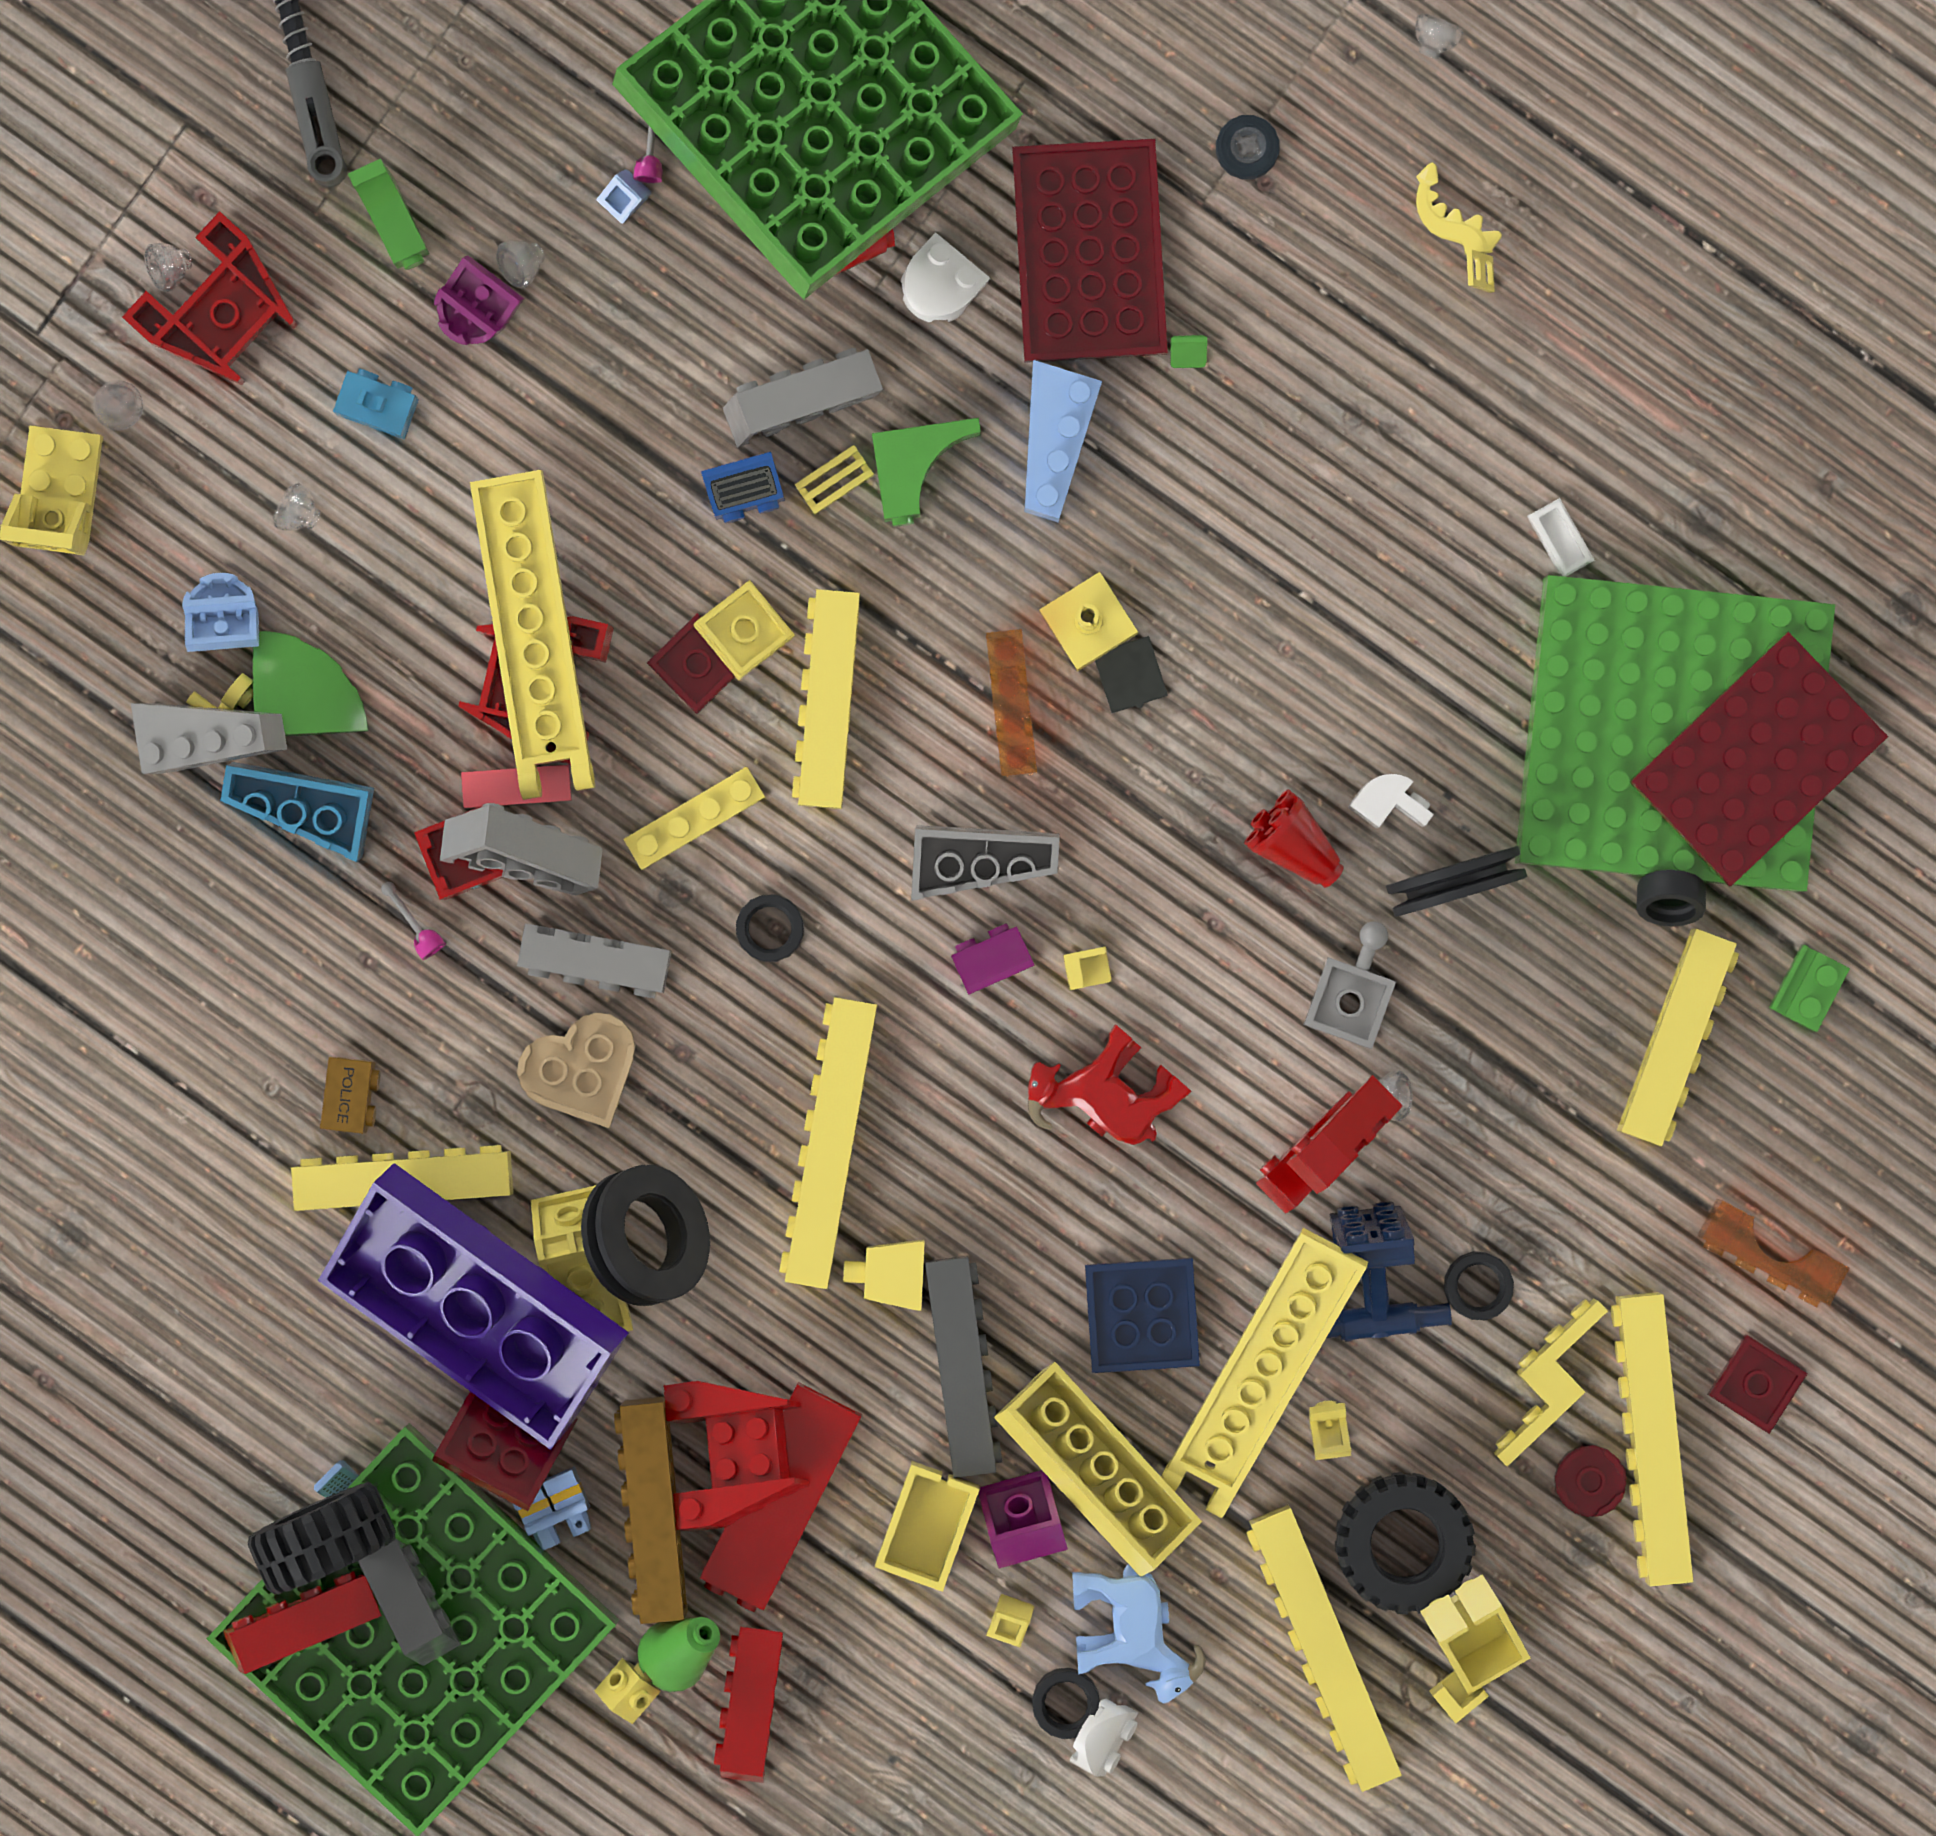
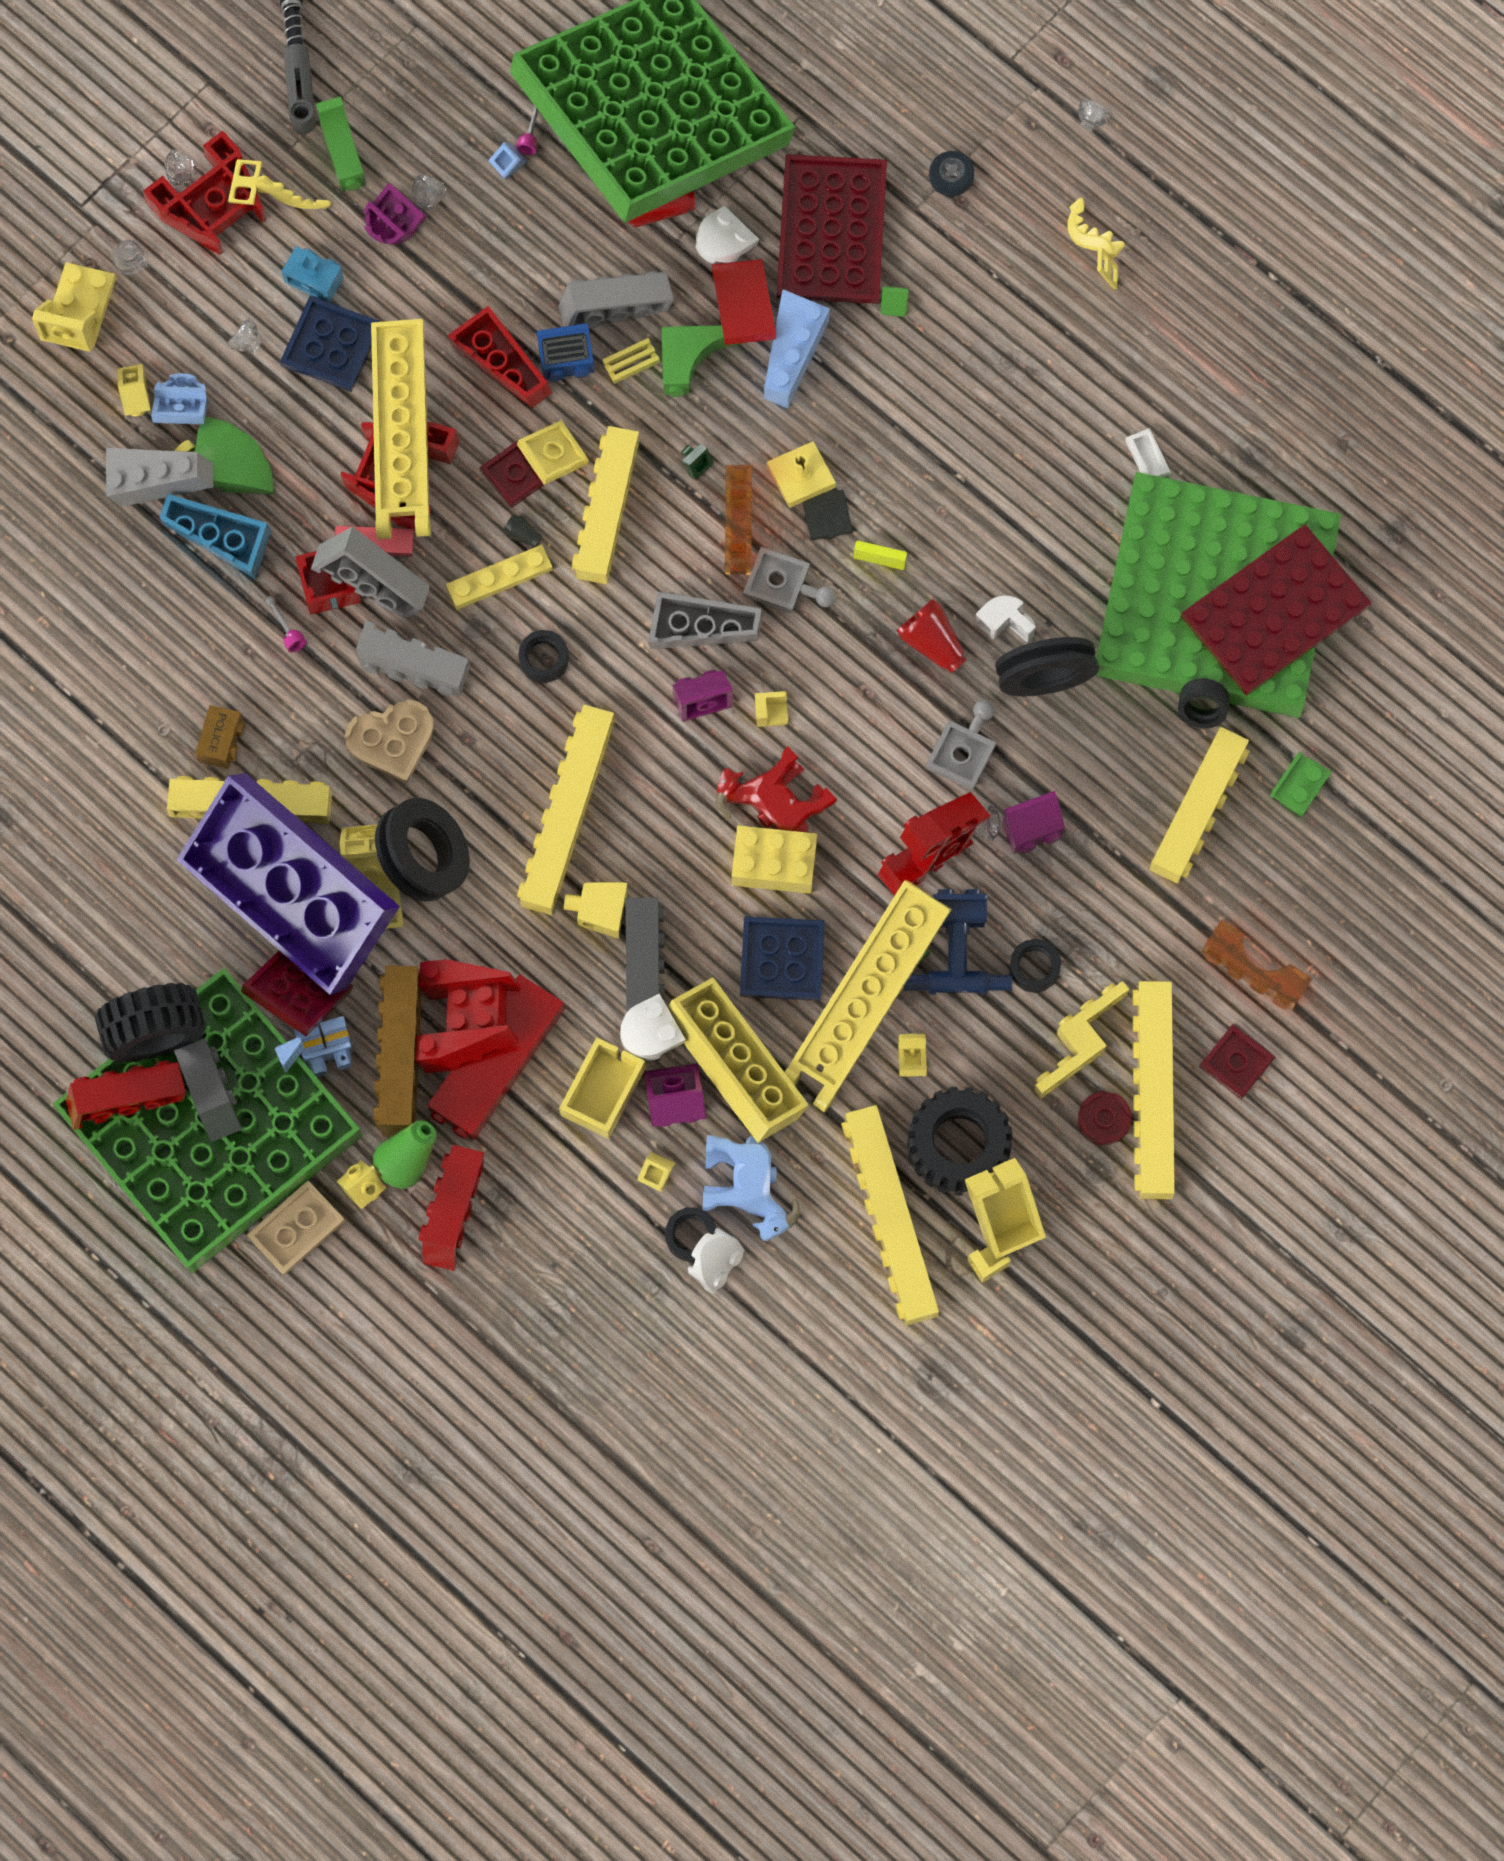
camera: 10 degrees right, 15 degrees down
none -> light yellow slope [117,364,151,416]
none -> light yellow piece [228,159,331,209]
none -> tan plate [247,1180,345,1276]
none -> light blue slope [275,1037,304,1072]
none -> dark blue plate [280,296,381,392]
none -> red wedge [447,306,552,408]
none -> pearl dark grey cone [503,513,543,548]
none -> white slope [620,994,686,1061]
none -> dark green tile [681,443,714,480]
none -> red tile [712,259,776,345]
none -> light yellow brick [732,825,817,894]
none -> light grey plate [743,547,836,613]
none -> neon yellow tile [853,541,907,570]
none -> magenta slope [1002,791,1065,854]

